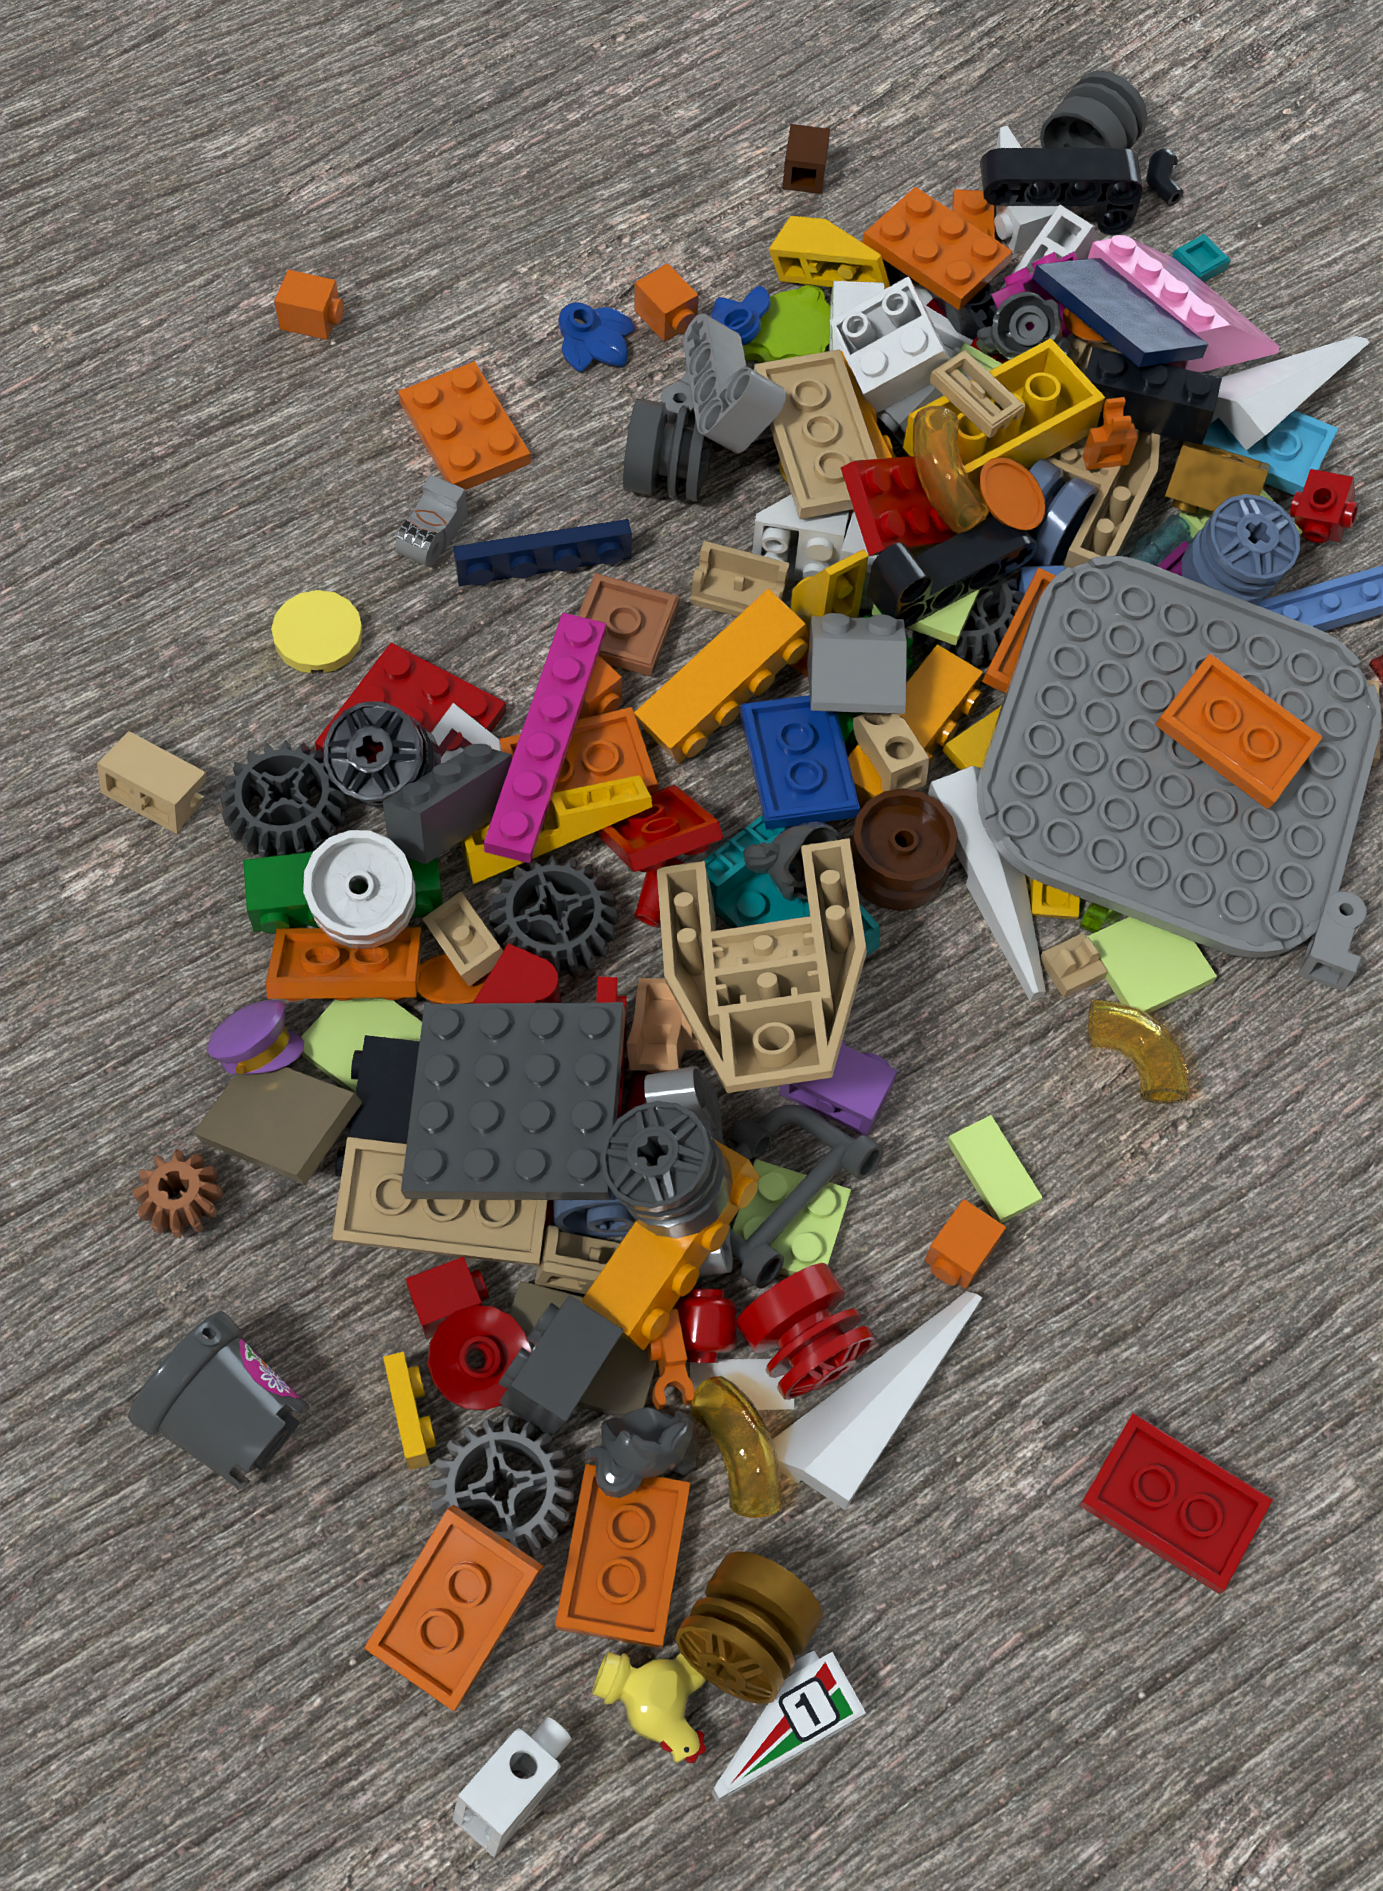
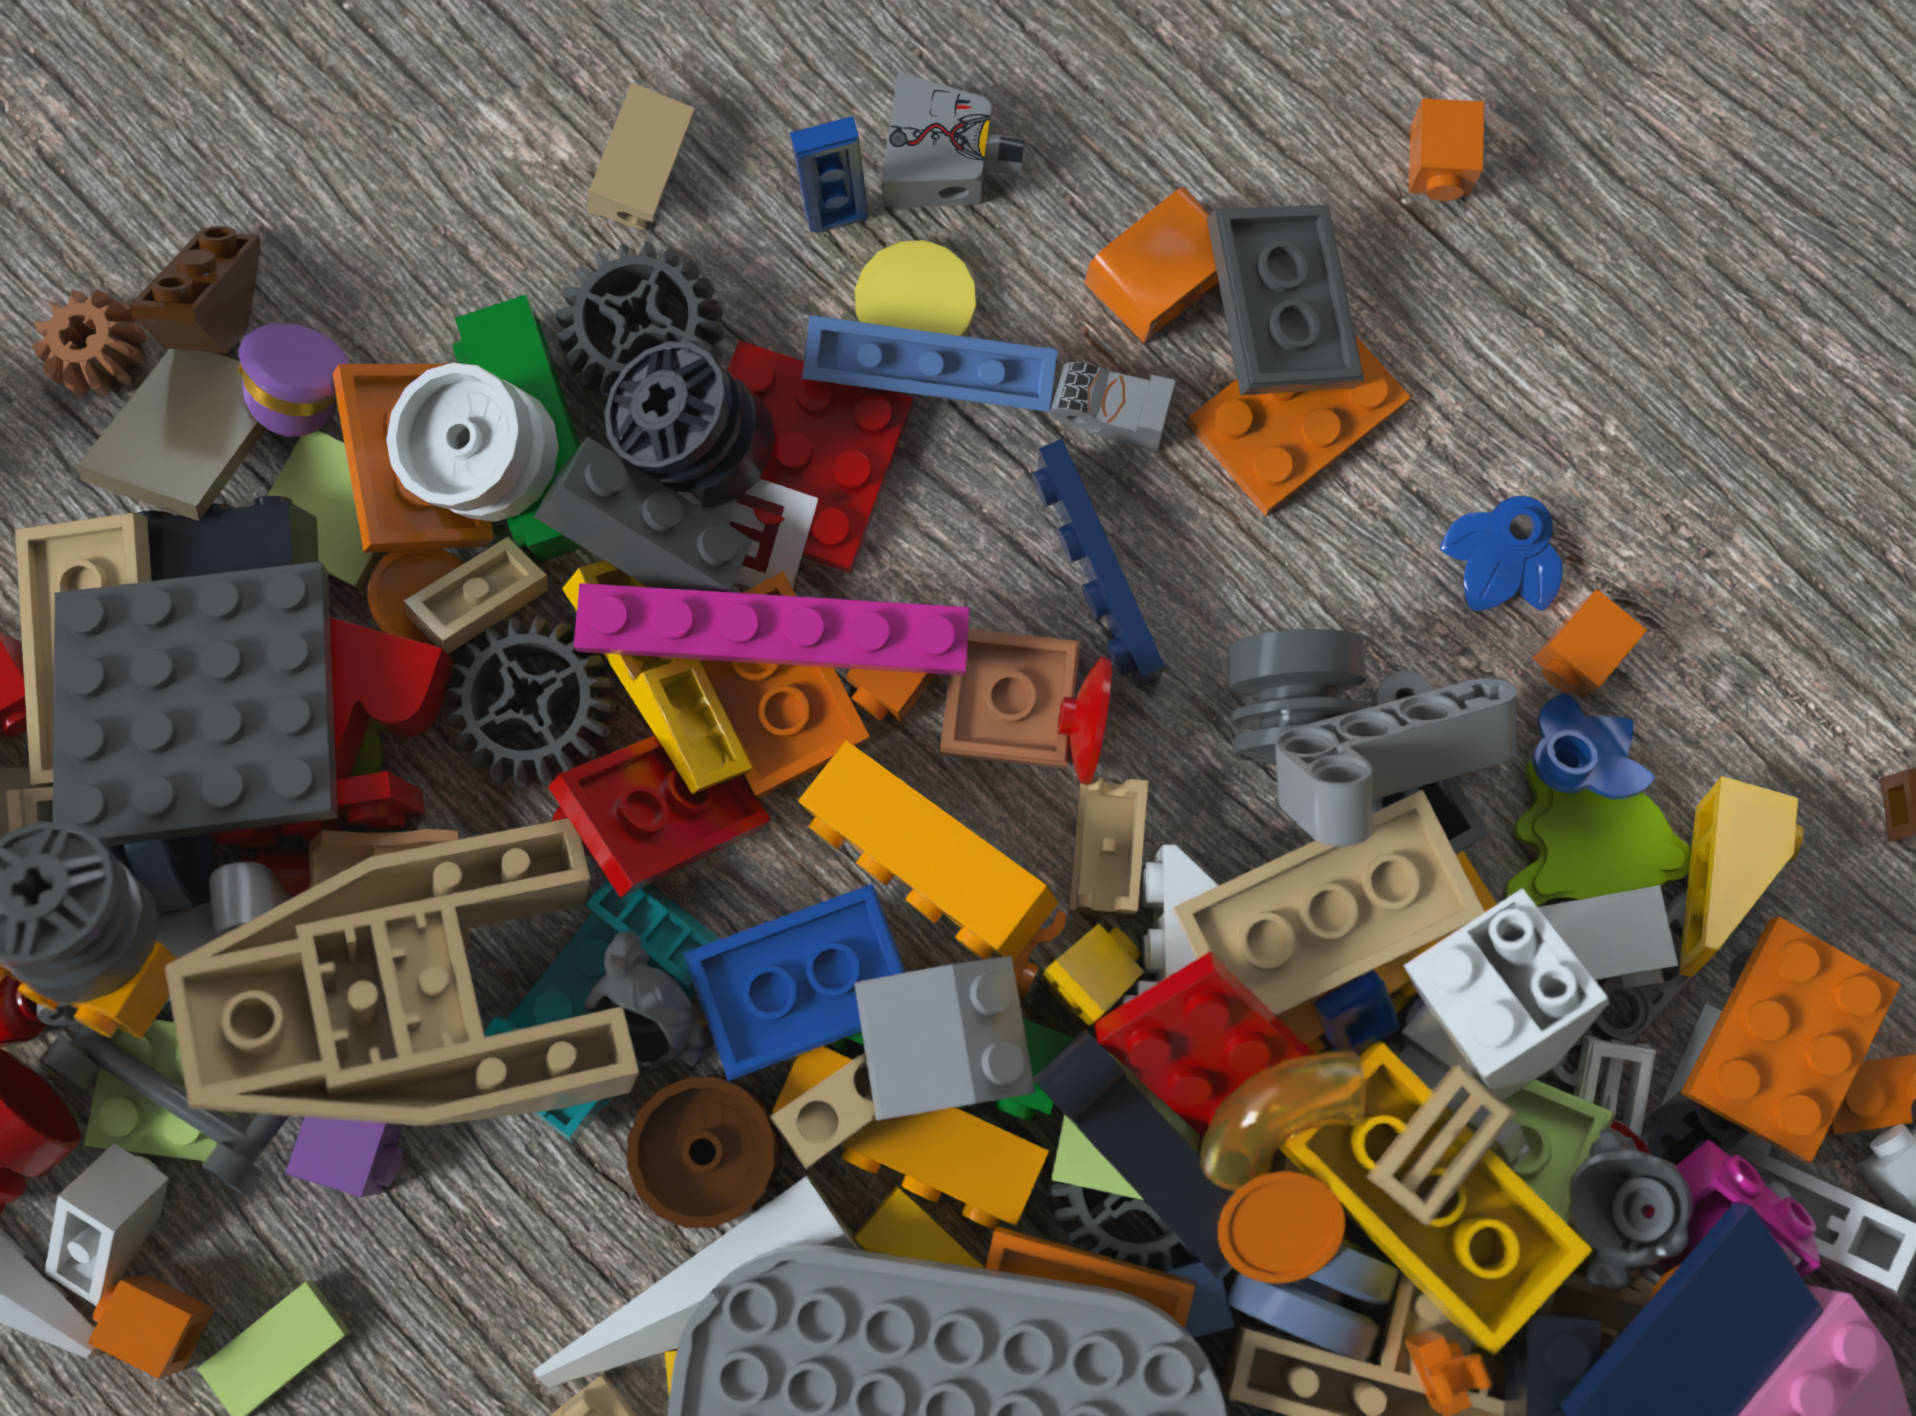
camera: 85 degrees right, 15 degrees up
none -> white slope [44,1143,169,1306]
none -> reddish brown slope [130,226,261,353]
none -> blue tile [790,116,869,233]
none -> medium blue plate [802,315,1058,412]
none -> light grey torso [881,73,1025,208]
none -> red dish [1057,656,1112,785]
none -> orange piece [1084,186,1219,343]
none -> dark grey tile [1207,205,1364,396]
none -> clear blue tile [1313,969,1400,1062]

